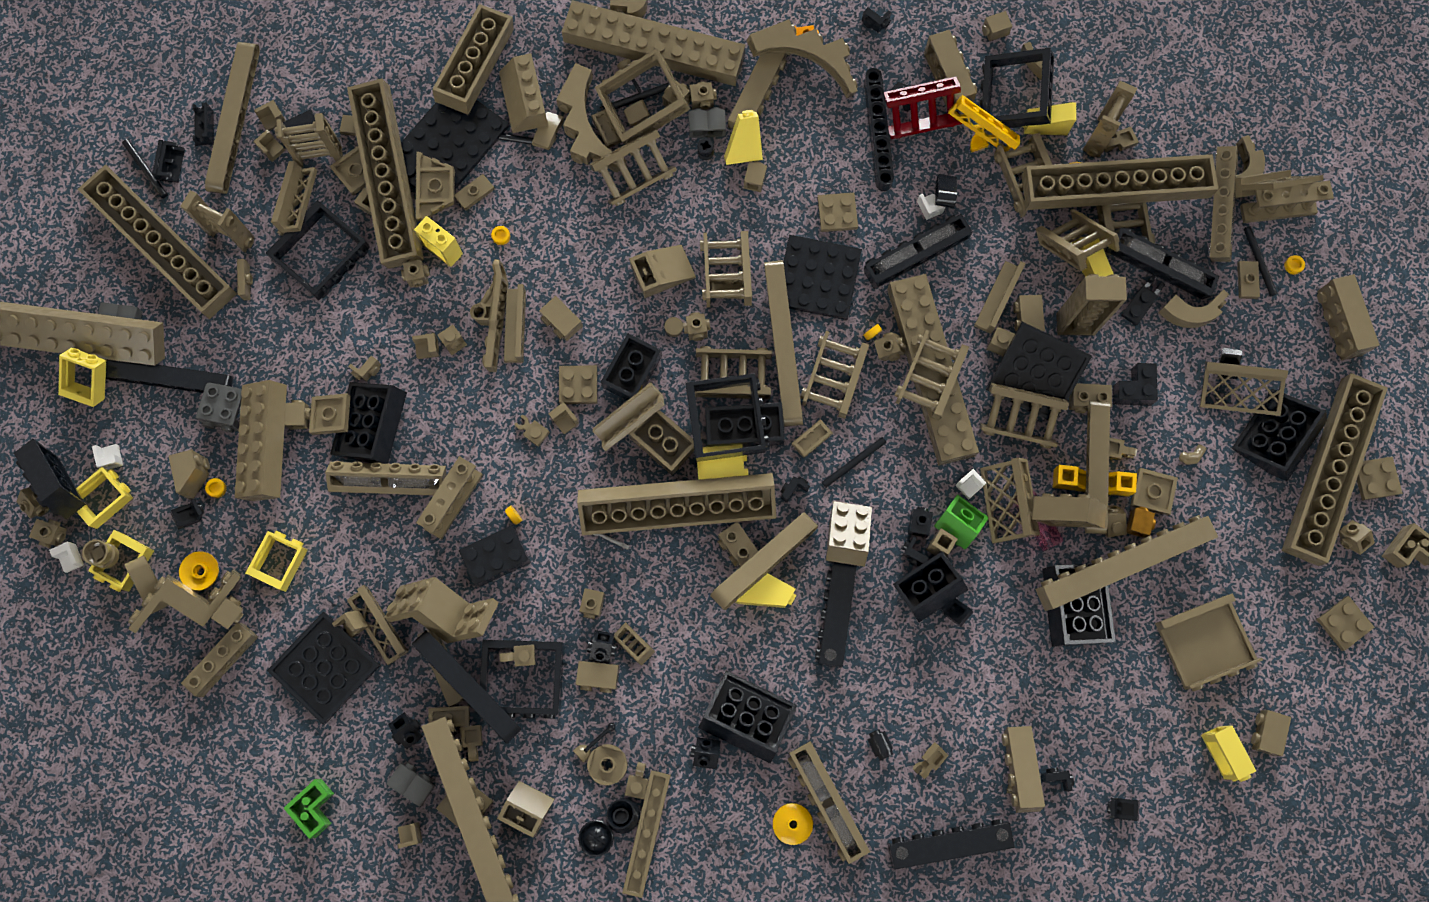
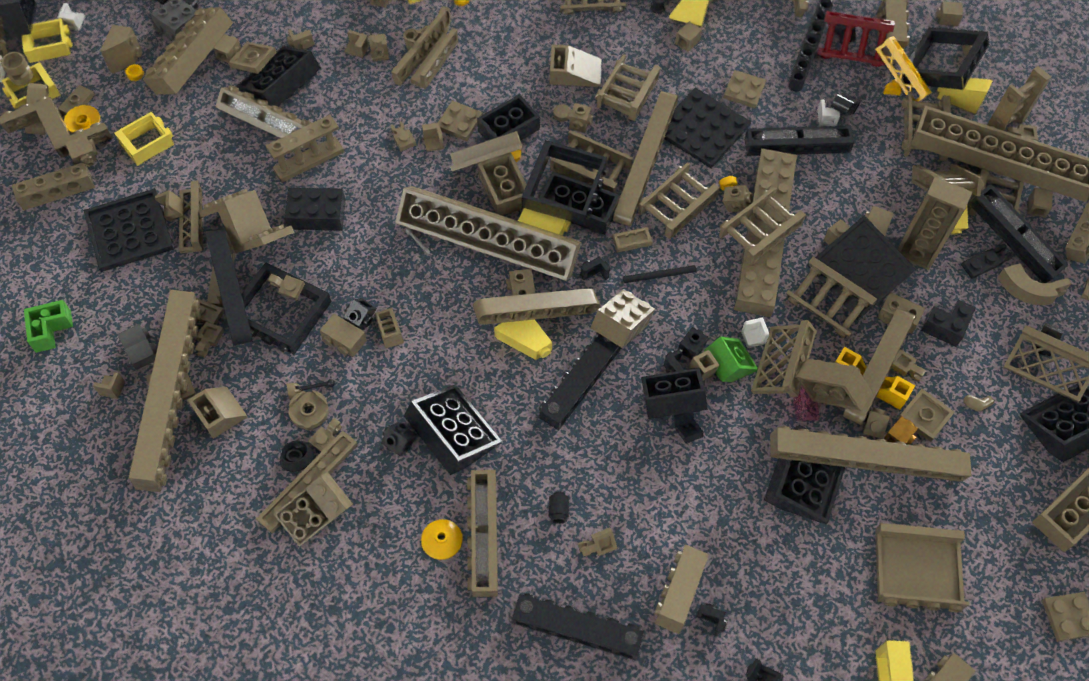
camera: 25 degrees right, 15 degrees down
black bracket [170,498,204,530] -> none
black brick [388,712,423,749] -> none
yellow tile [505,505,522,525] -> none
dark tan brick [539,295,583,341] -> none
black hat [578,820,614,857] -> none
dark tan brick [579,588,605,620] -> none
dark tan fence [974,261,1026,334] -> none
none -> dark tan plate [58,85,95,115]
none -> dark tan slope [274,472,353,547]
none -> dark tan brick [1027,188,1053,218]

